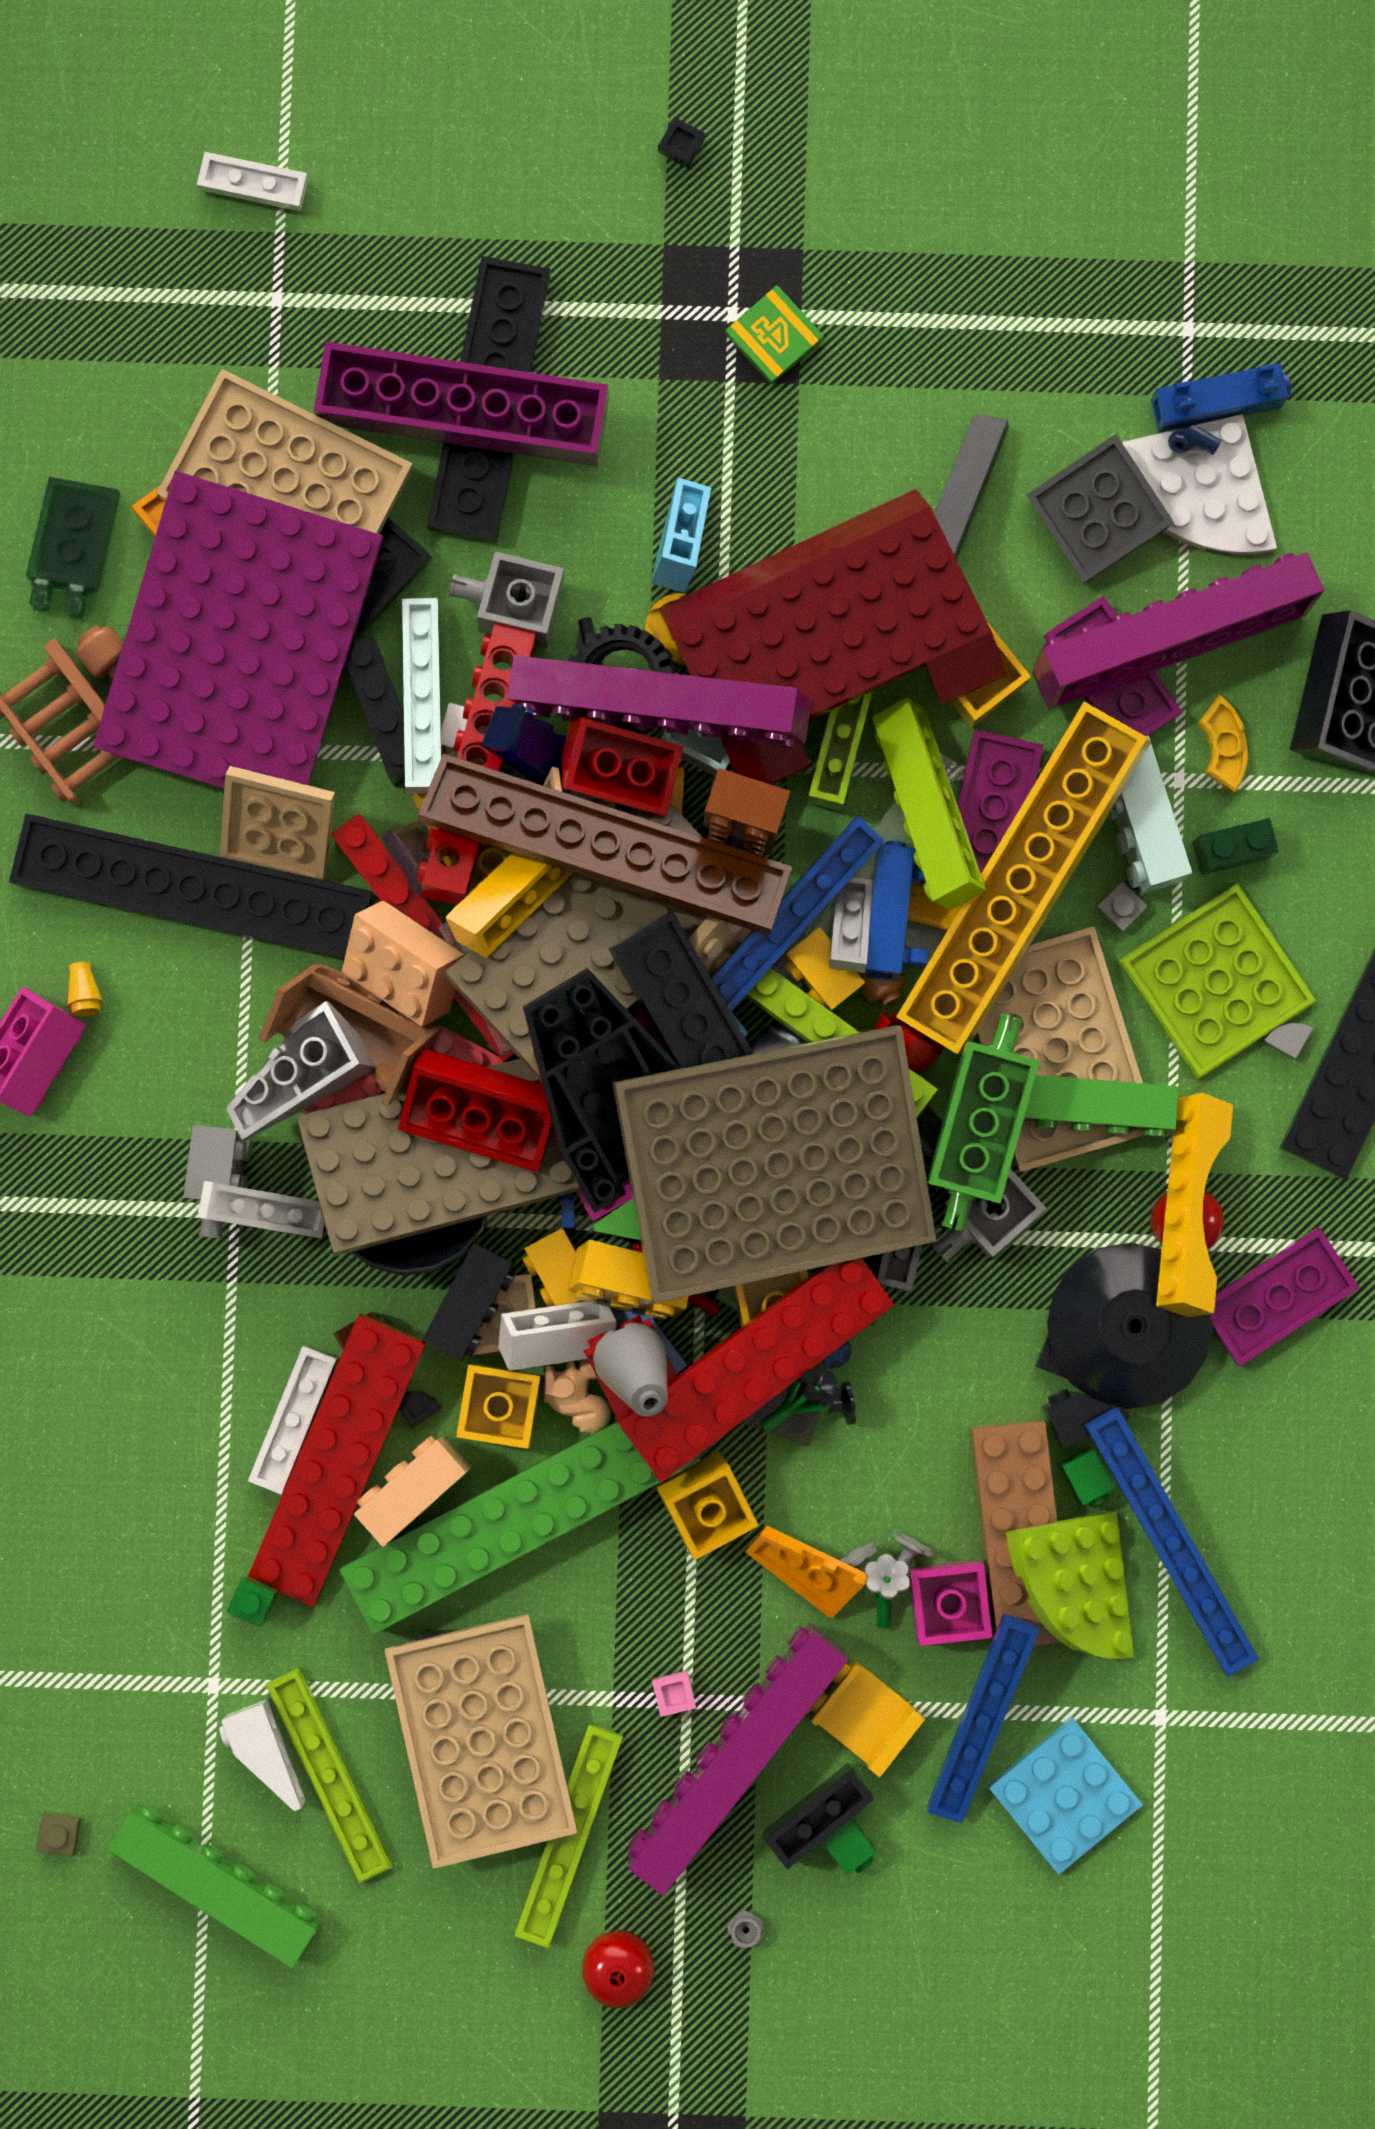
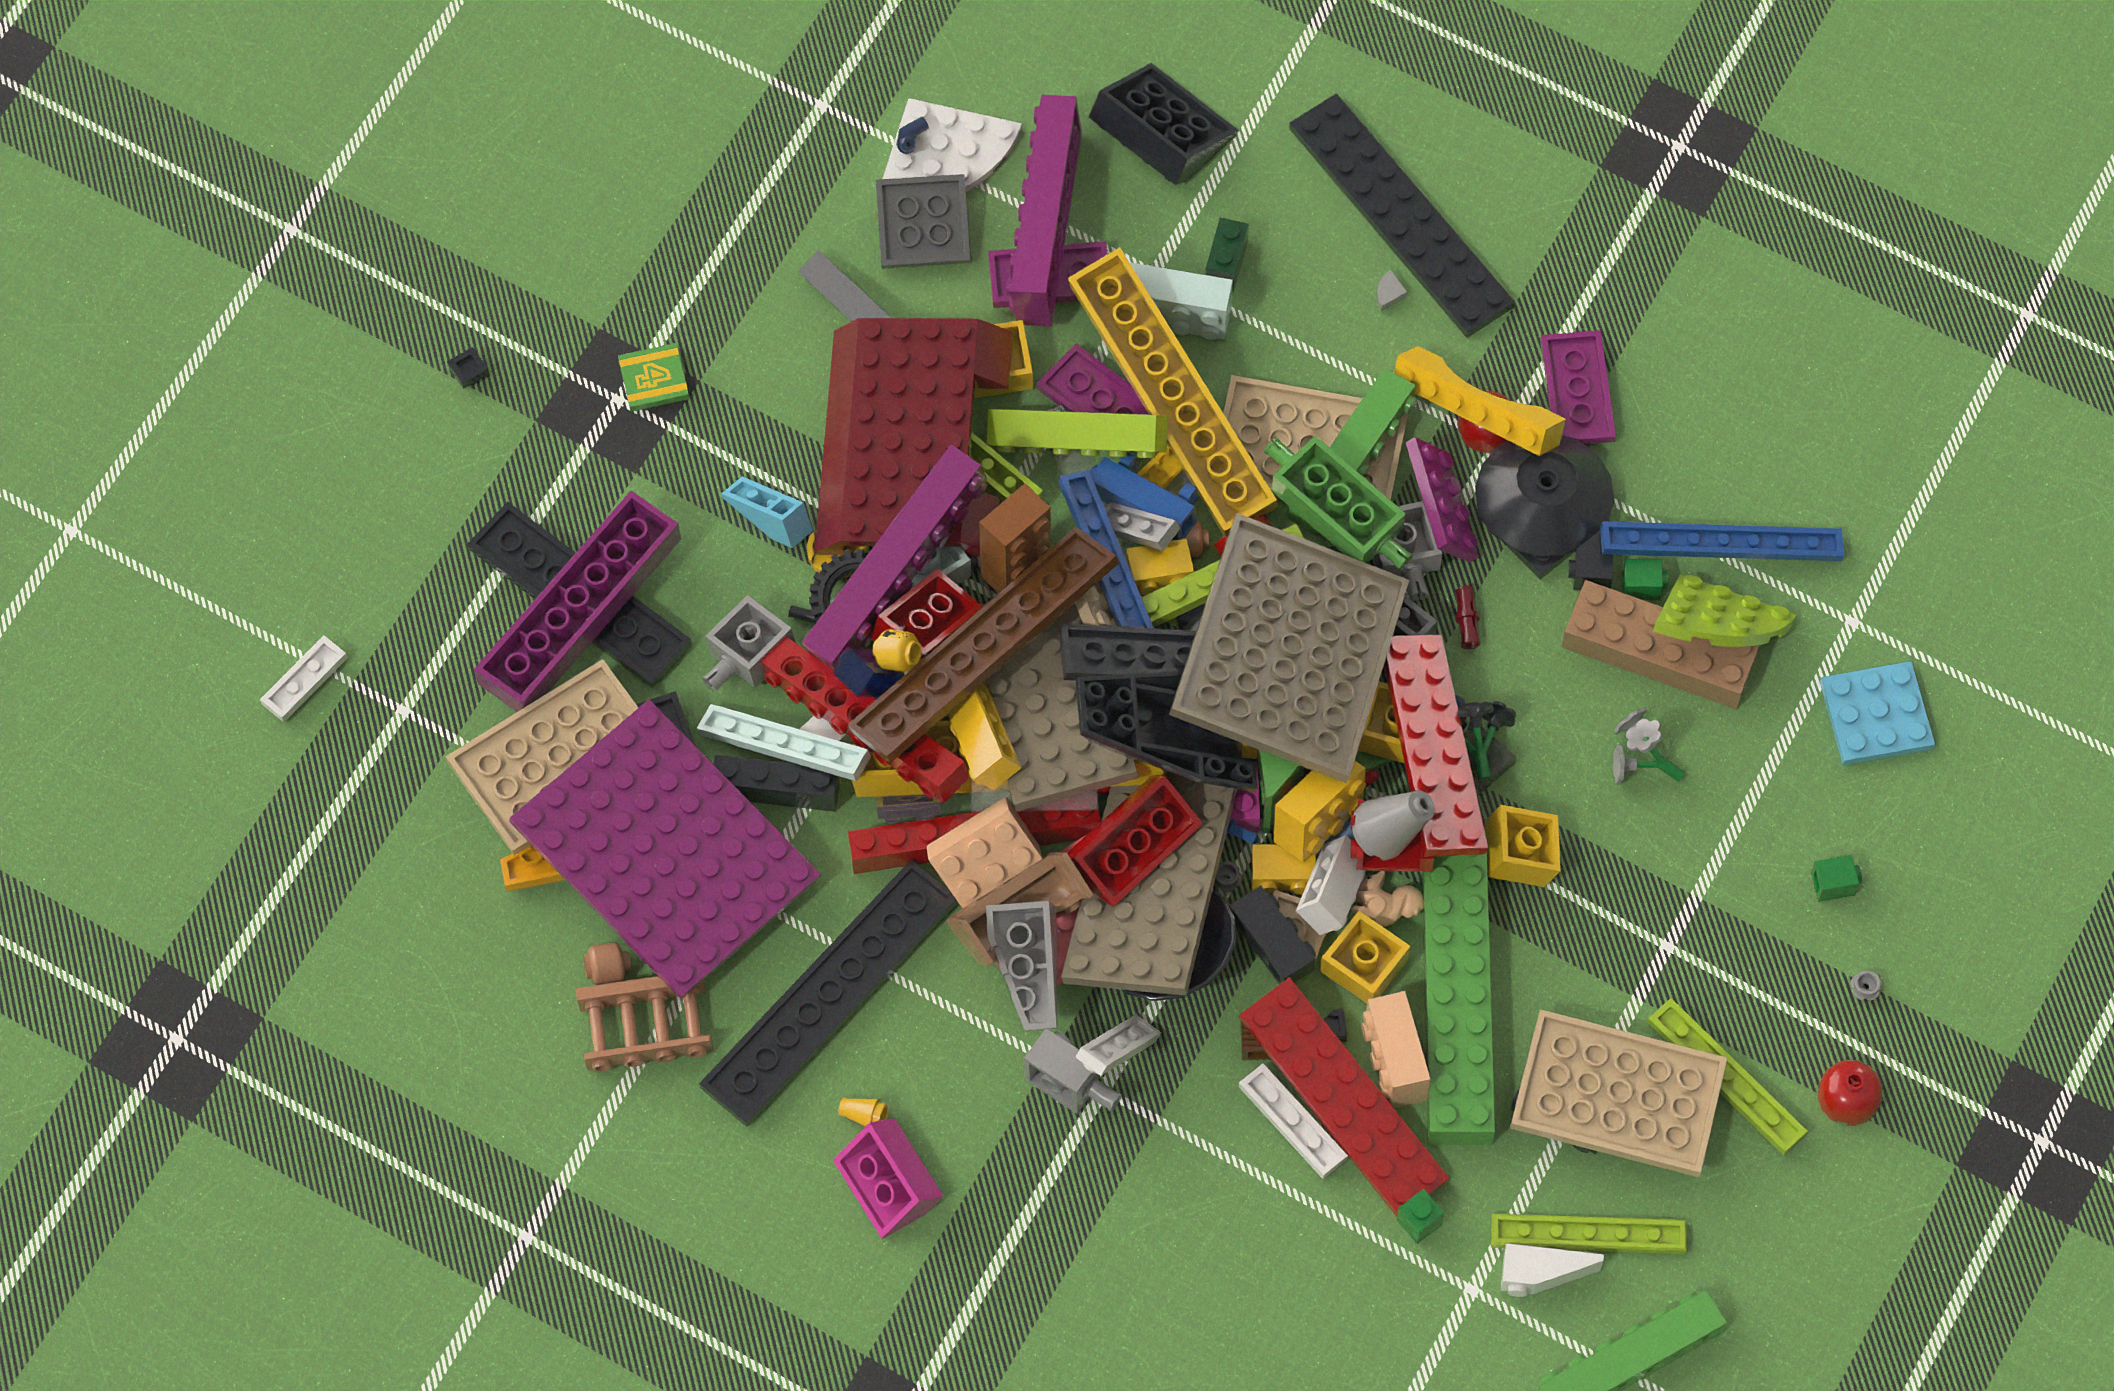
camera: 60 degrees left, 20 degrees down
clear green tile [26,477,120,620] -> none
tan plate [220,766,335,880] -> none
magenta brick [627,1623,848,1896] -> none
bright pink plate [652,1670,696,1717] -> none
light orange wing [745,1526,868,1619] -> none
black brick [763,1762,874,1870] -> none
yellow panel [809,1659,925,1778] -> none
dark pink brick [908,1559,992,1646] -> none
blue plate [927,1613,1040,1823] -> none
light grey plate [1096,881,1147,933] -> none
lime tile [1117,883,1317,1080] -> none
blue brick [1151,363,1291,433] -> none
yellow tile [1197,694,1249,794] -> none
none -> yellow head [873,629,922,672]
none -> dark grey plate [1214,861,1242,892]
none -> magenta plate [1406,437,1479,563]
none -> dark red pin [1455,586,1481,650]

